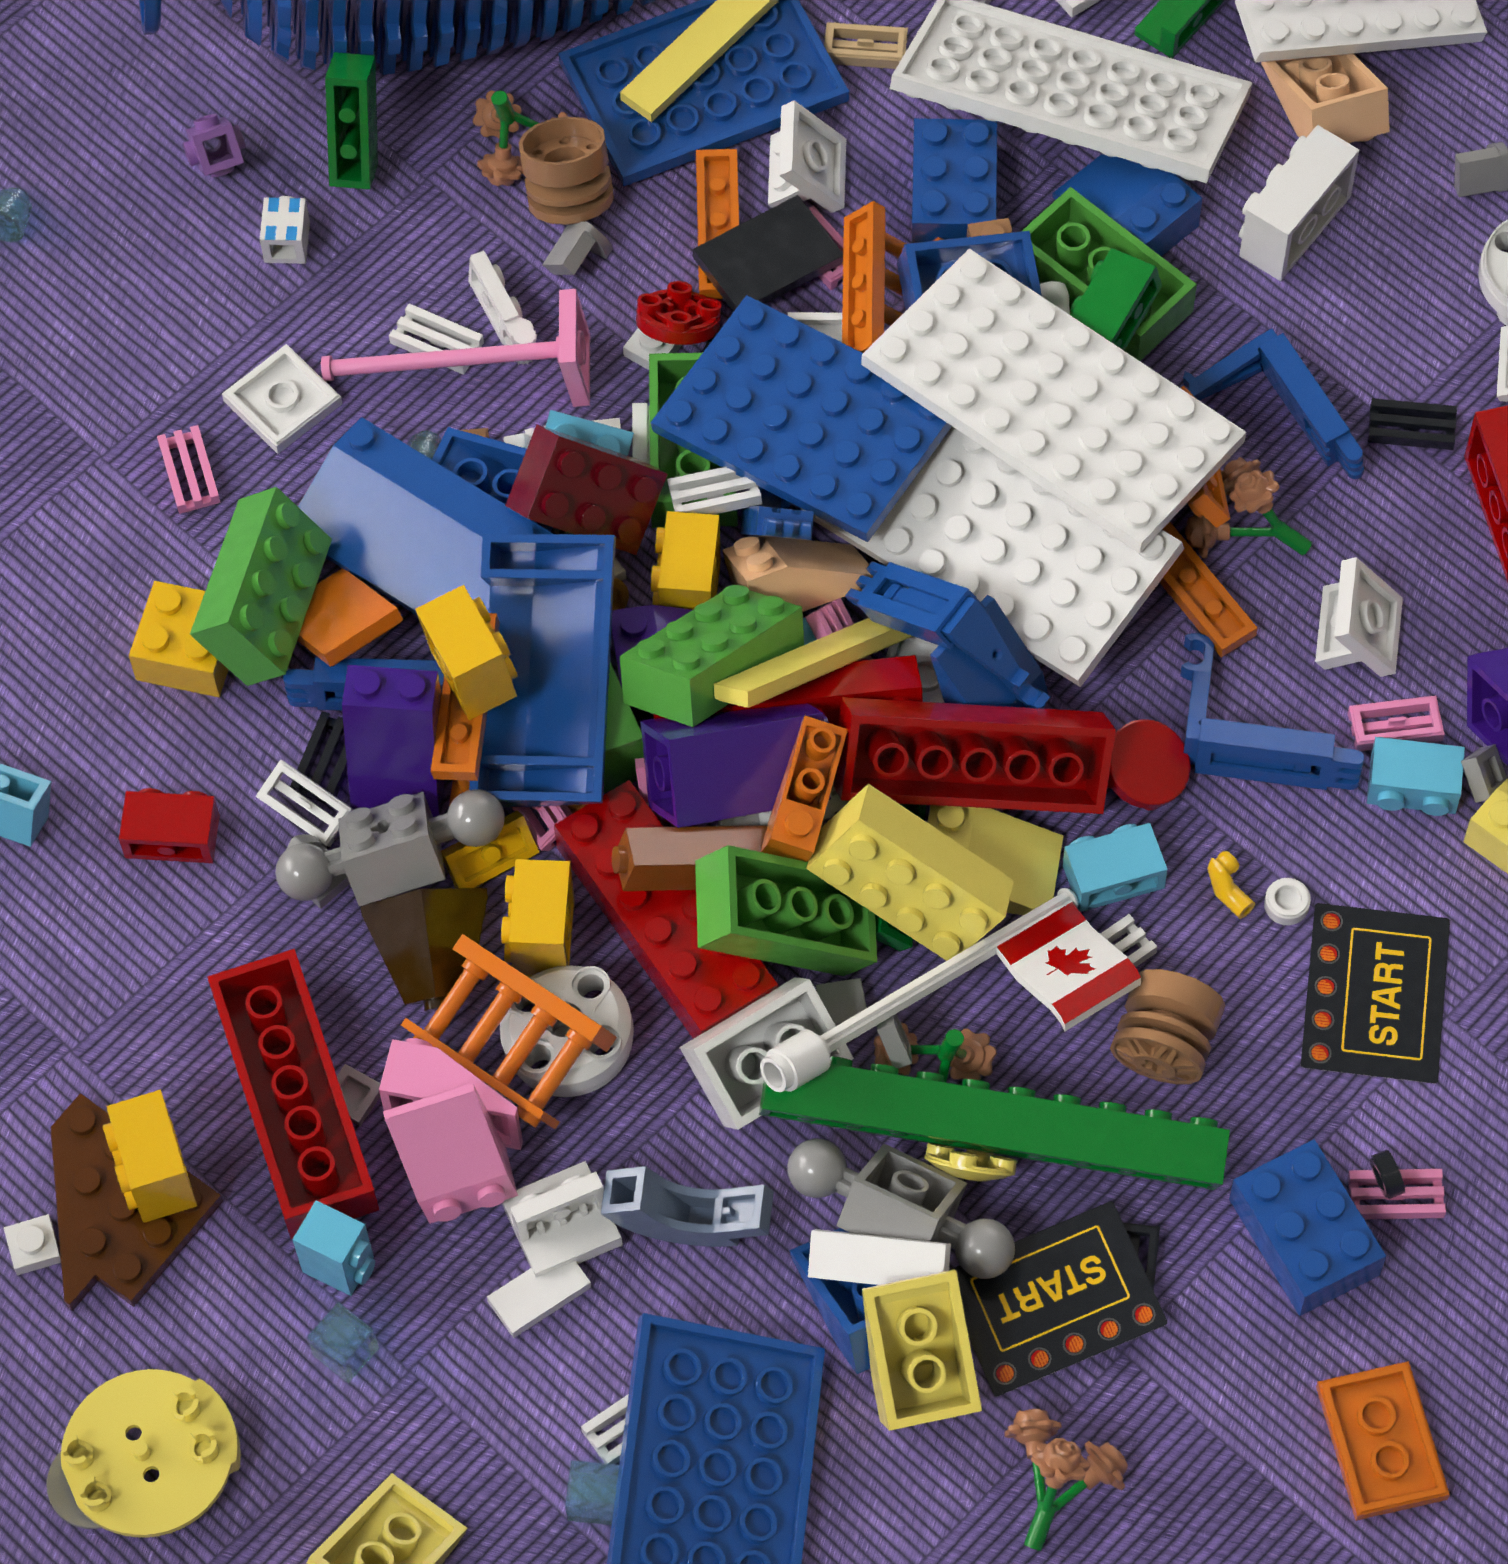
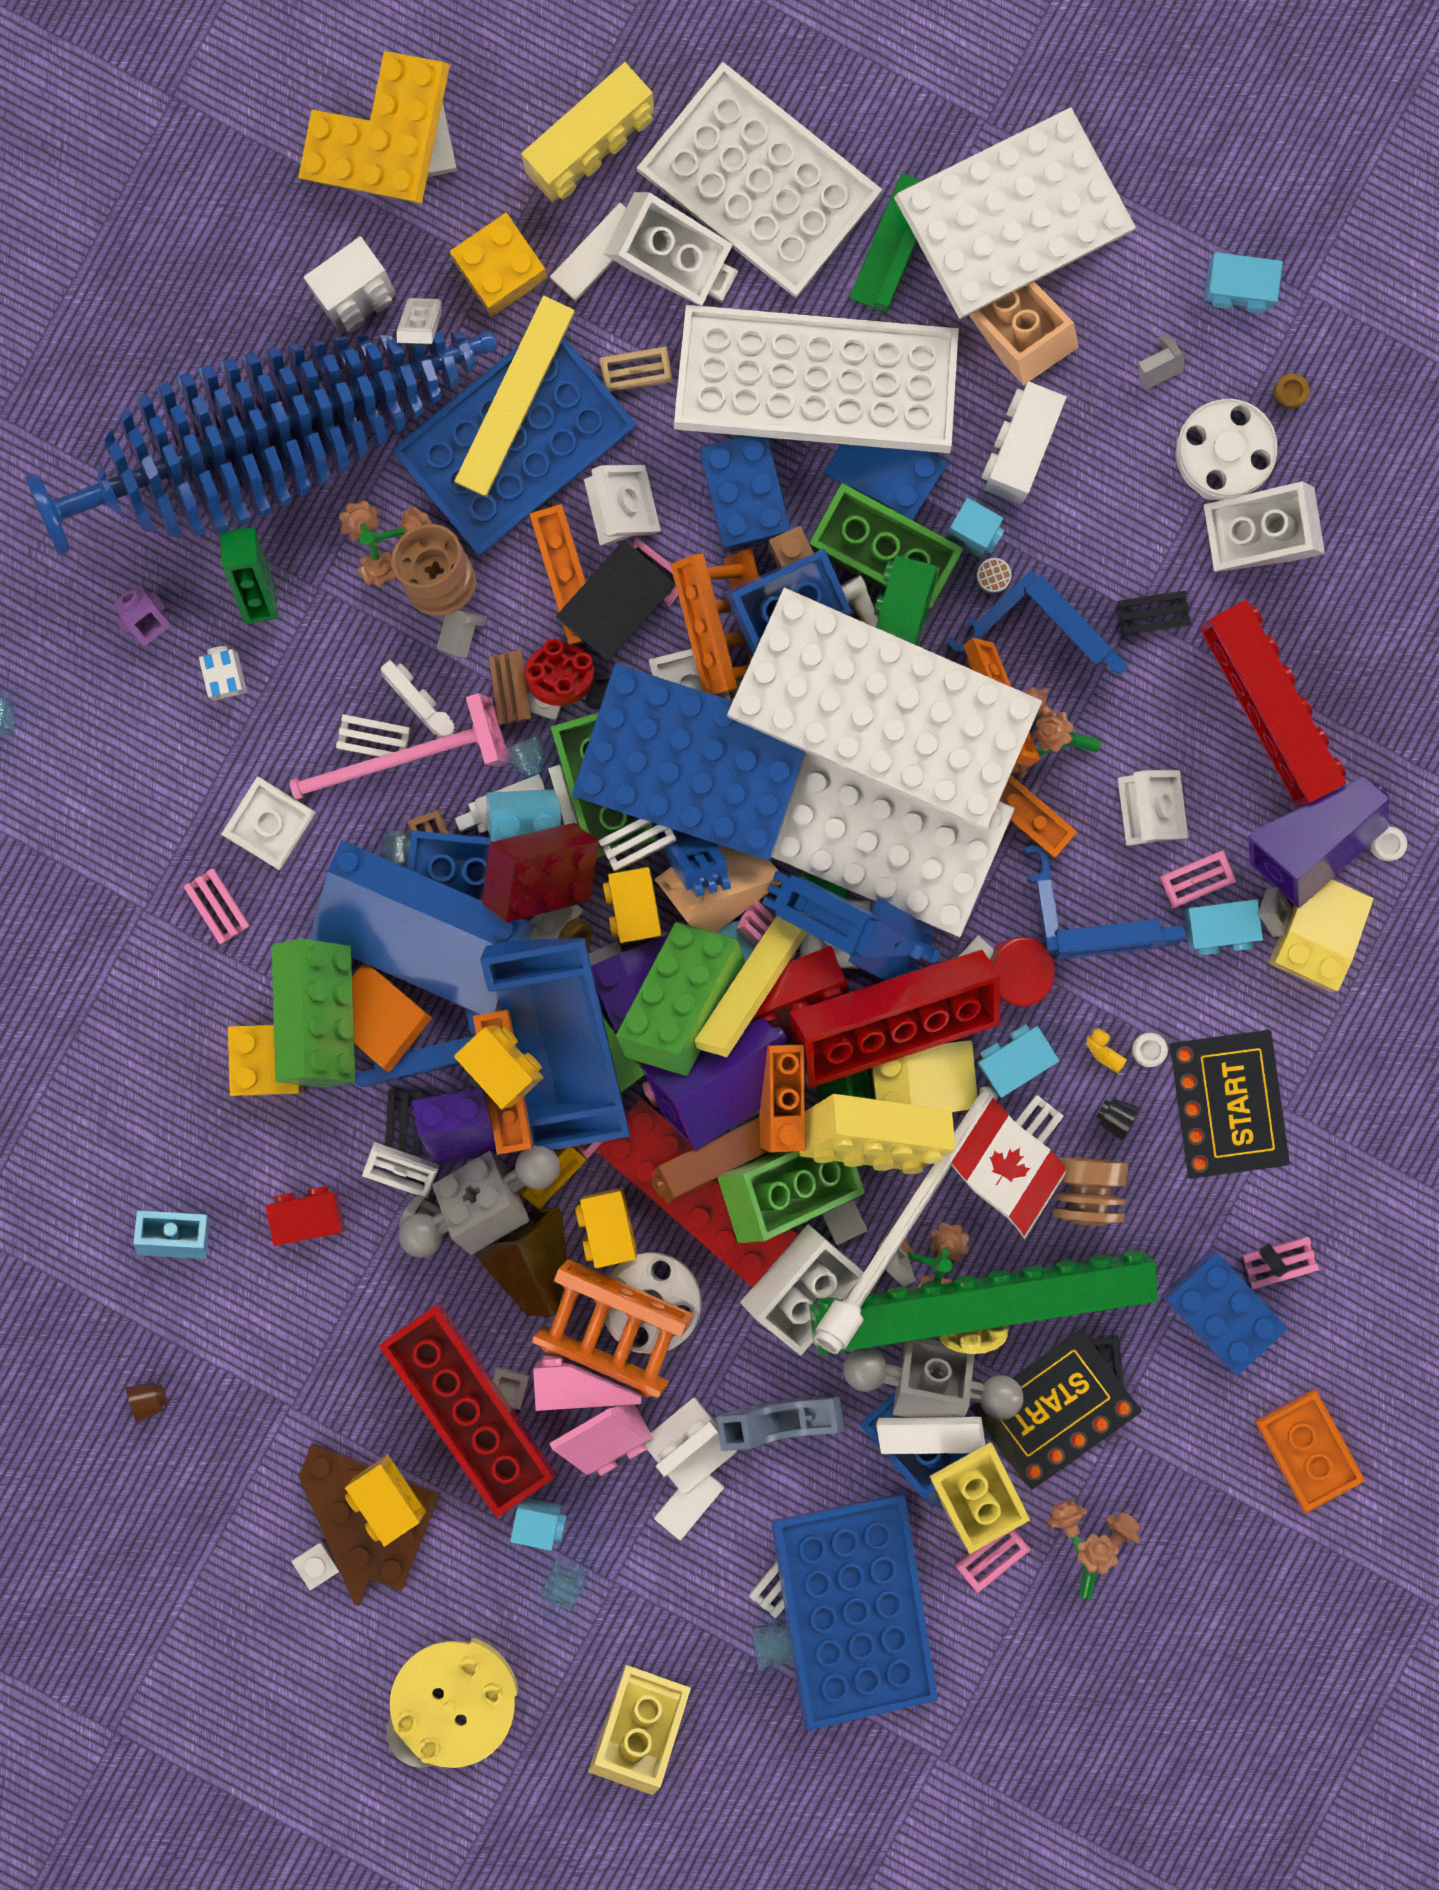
camera: 15 degrees left, 25 degrees up
none -> medium nougat tile [489,651,531,725]
none -> clear light blue hat [504,735,546,777]
none -> medium azure brick [946,498,1005,559]
none -> bright pink tile [955,1529,1031,1593]
none -> tile [976,558,1011,594]
none -> black hat [1096,1098,1140,1141]

